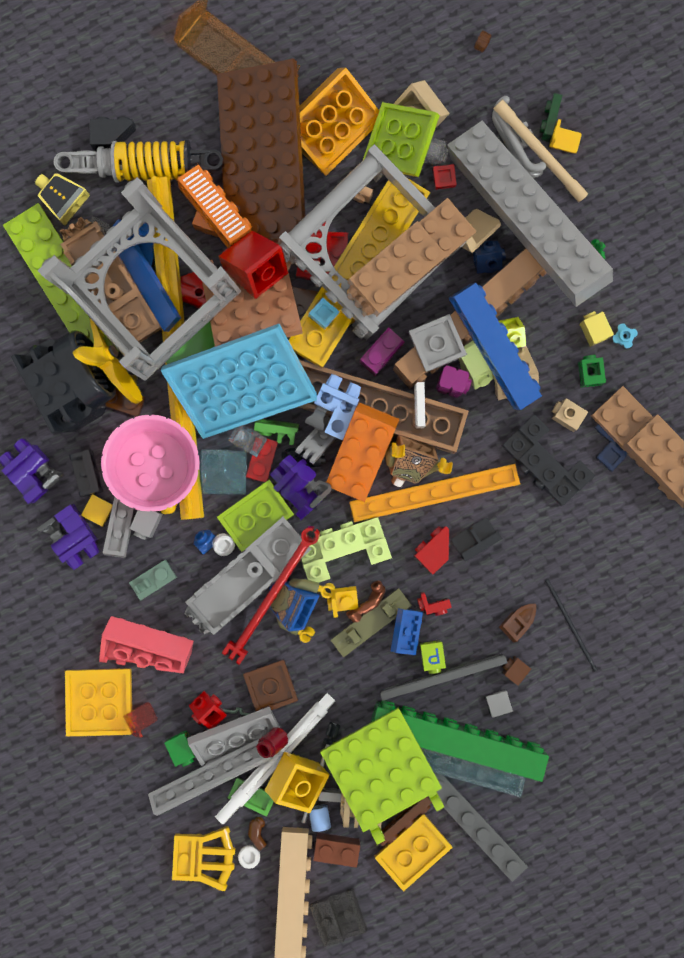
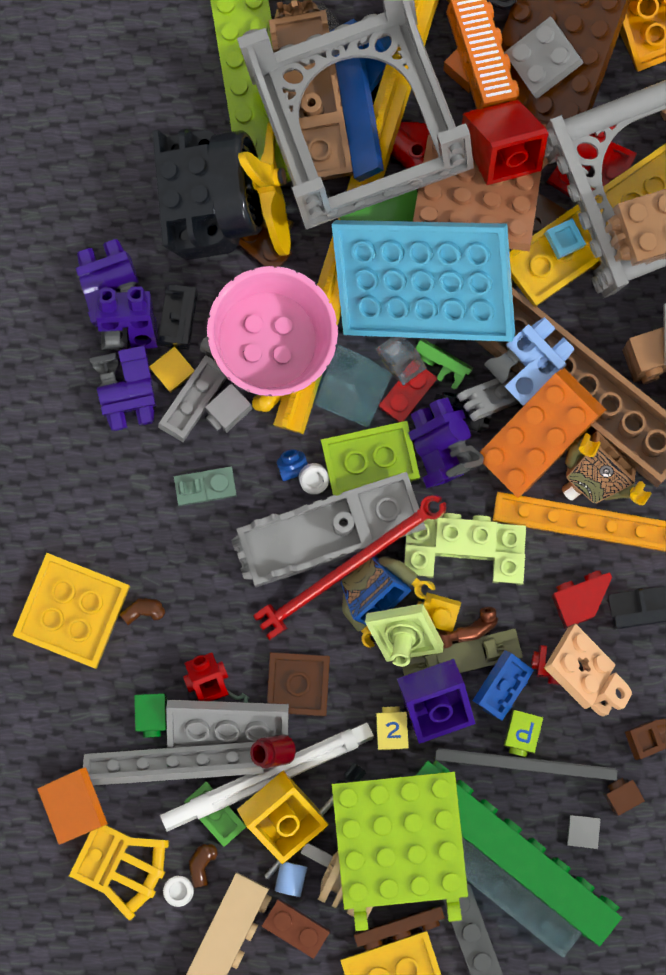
camera: 25 degrees right, 5 degrees down
coral wedge [99,616,194,673] -> none
clear red bracket [123,702,158,738] -> none
magenta brick [360,327,404,377] -> none
white tile [414,382,425,428] -> none
none -> orange tile [37,767,108,845]
none -> dark purple hips [96,286,157,350]
none -> reddish brown arm [119,598,165,626]
none -> yellowish green plate [365,604,444,667]
none -> light yellow brick [376,706,409,750]
none -> dark purple brick [397,659,476,744]
none -> light grey plate [504,16,584,99]
none -> light nougat plate [544,624,632,716]

